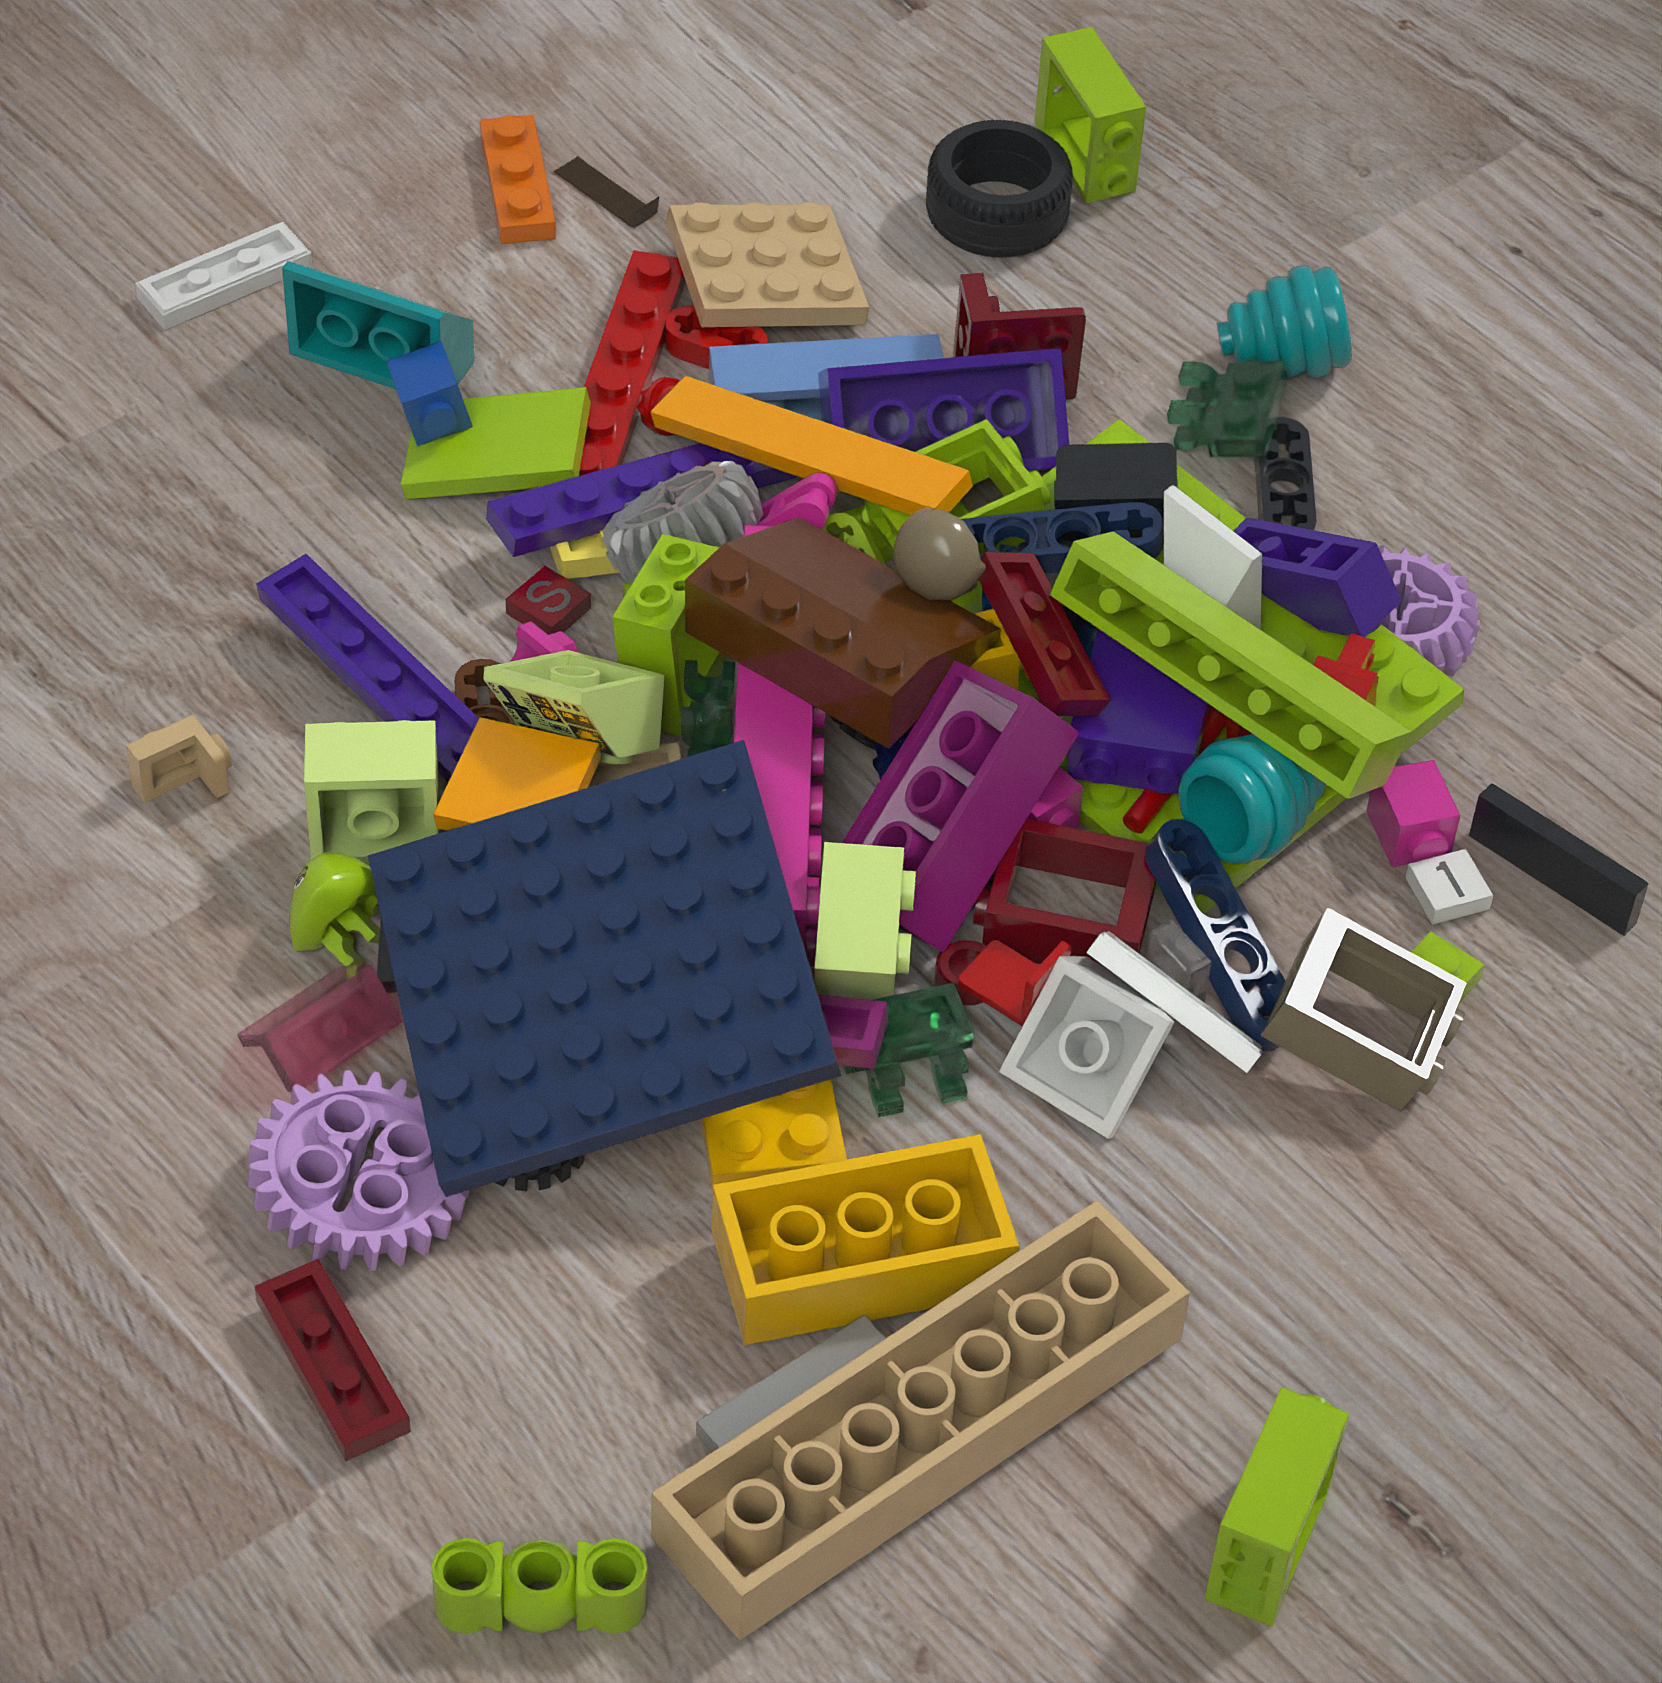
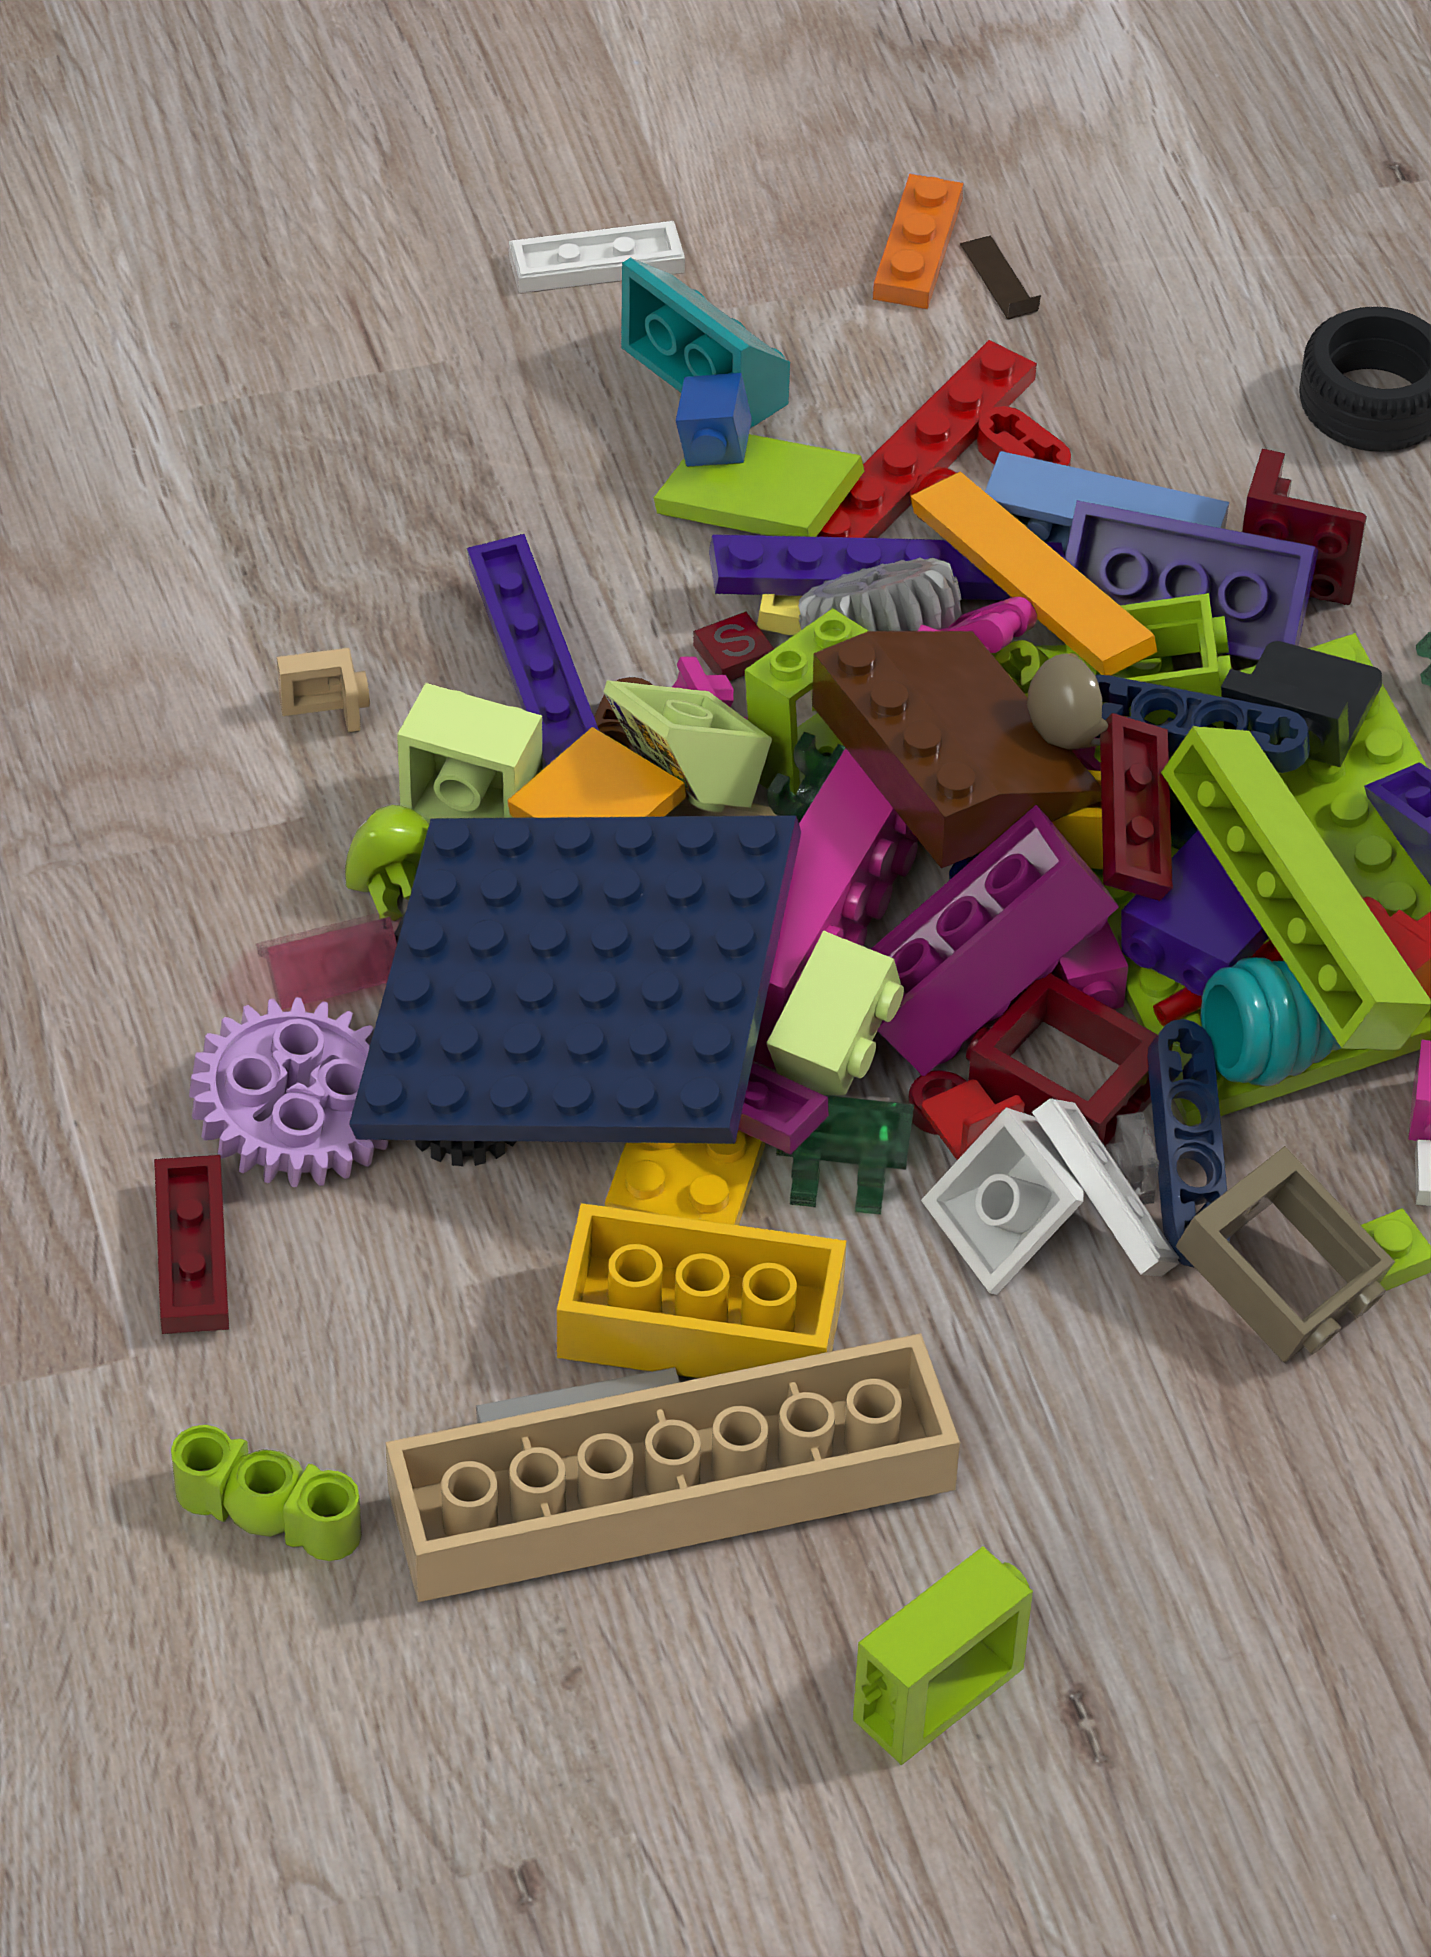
camera: 25 degrees right, 0 degrees up
tan plate [666,202,869,327] -> none
white slope [1164,485,1262,630] -> none

